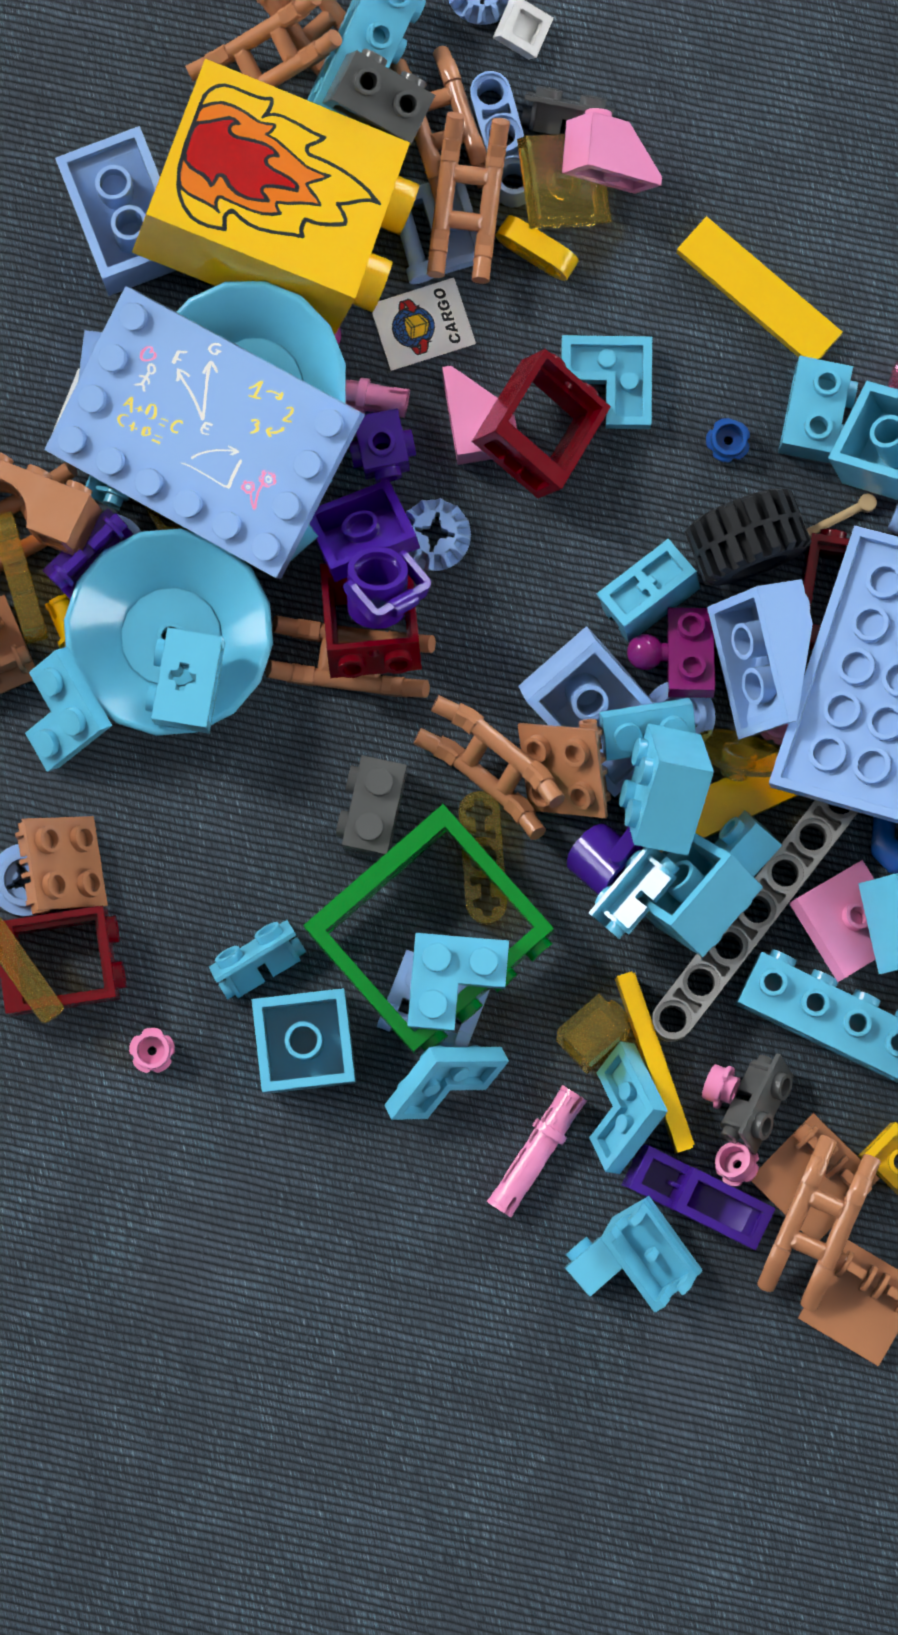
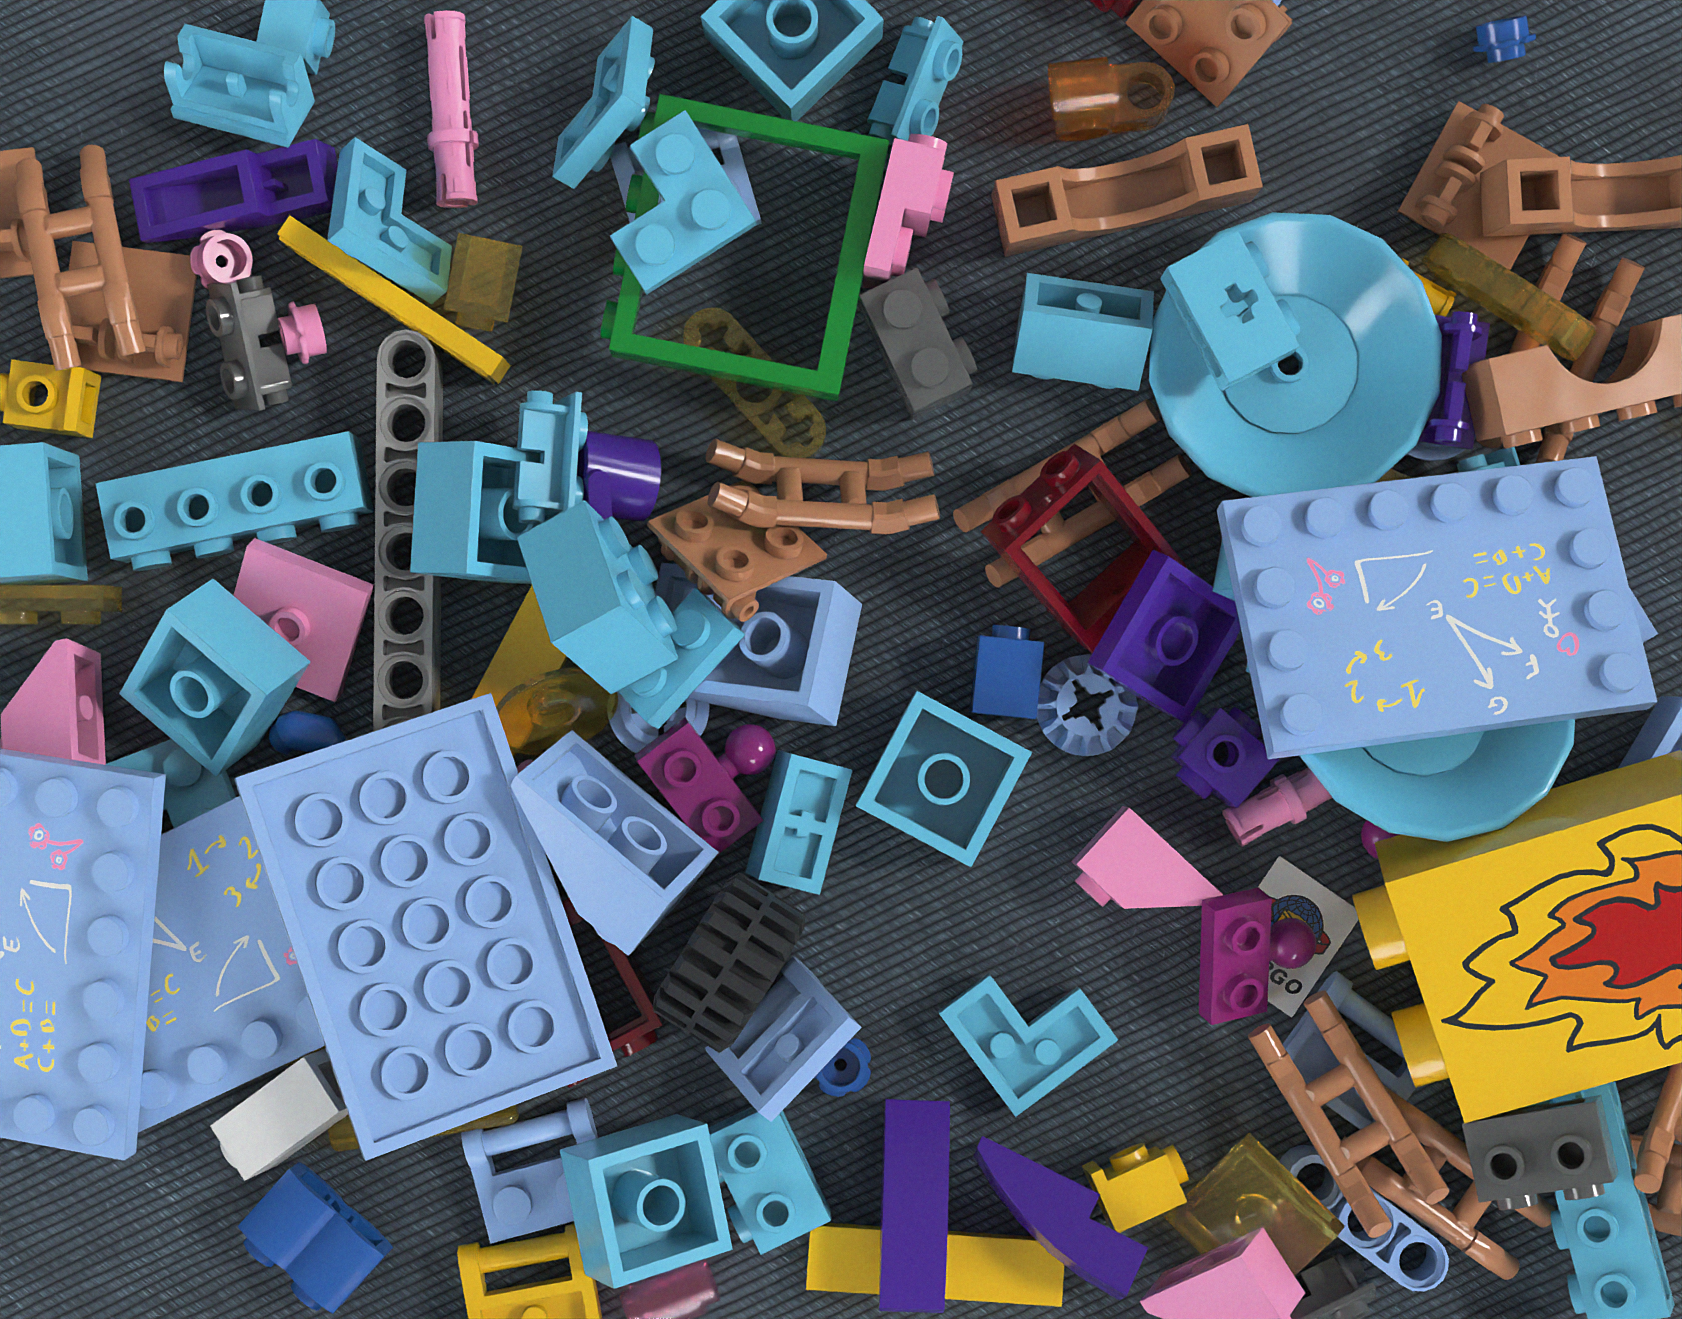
camera: 135 degrees right, 5 degrees up
medium azure plate [25,647,112,772] -> none
dark purple piece [343,547,431,629] -> none
dark red window [471,349,611,499] -> none
yellow beam [495,215,579,281] -> none
medium azure plate [715,810,782,877] -> none
tan hinge [807,493,877,536] -> none
none -> light blue plate [705,956,862,1122]
none -> medium azure brick [855,691,1032,867]
none -> bright pink plate [863,134,954,289]
none -> dark purple slope [879,1099,950,1313]
none -> blue brick [969,625,1044,720]
none -> dark purple slope [973,1136,1148,1301]
none -> nougat arch [991,124,1263,257]
none -> medium azure brick [1012,273,1154,391]
none -> clear orange piece [1048,57,1175,142]
none -> yellow brick [1082,1143,1189,1233]
none -> magenta plate [1199,887,1317,1025]

